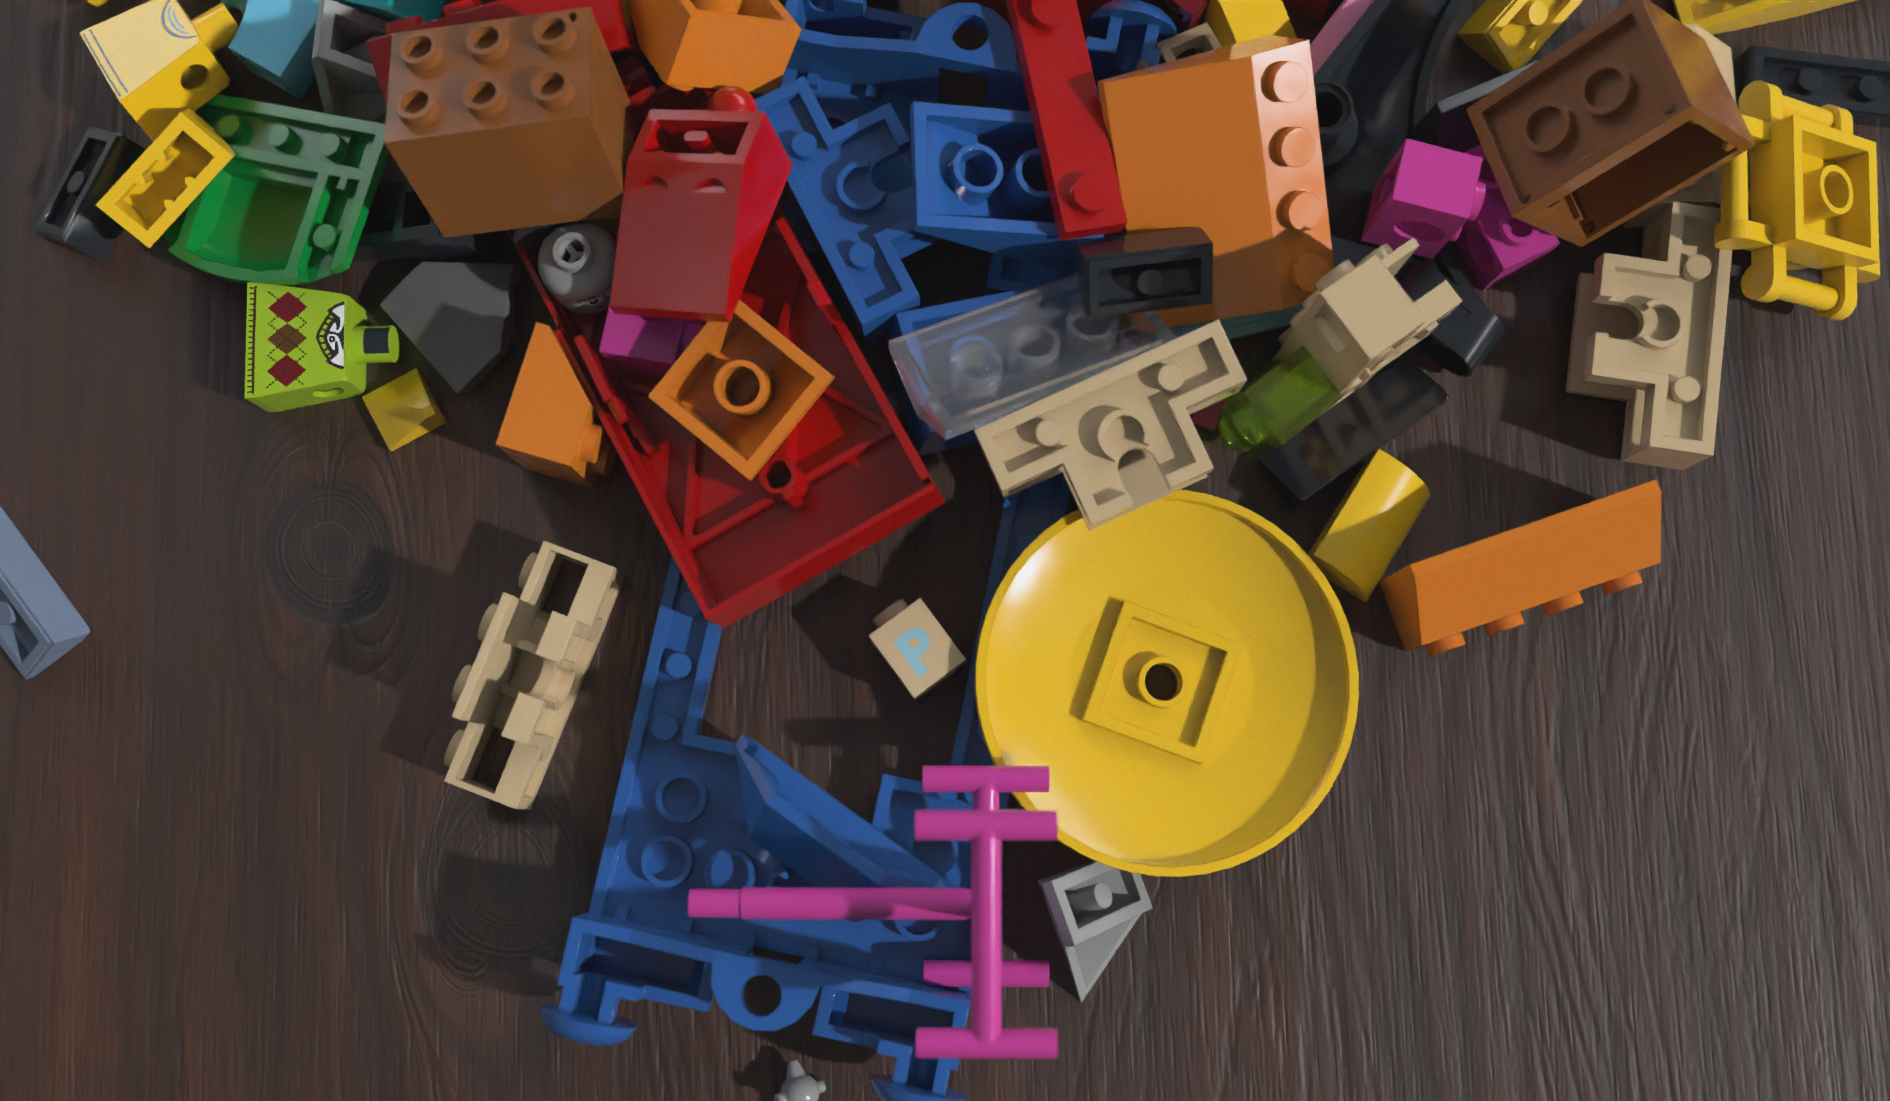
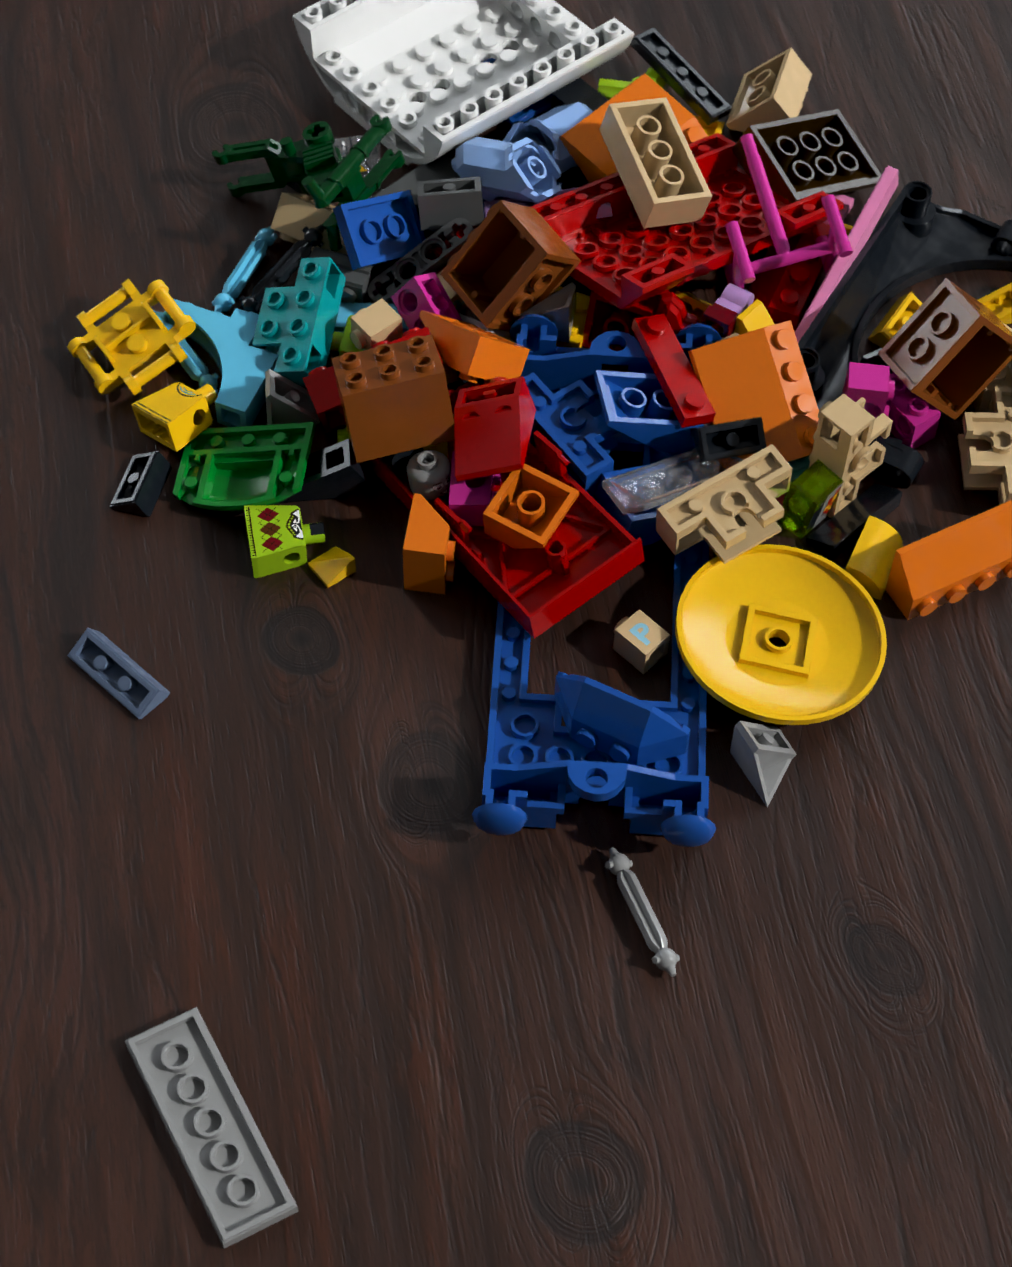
camera: 10 degrees left, 25 degrees down
yellow brick [96,108,235,248] -> none
dark grey slope [380,262,521,394] -> none
tan piece [444,541,626,809] -> none
dark pink piece [688,766,1058,1059] -> none

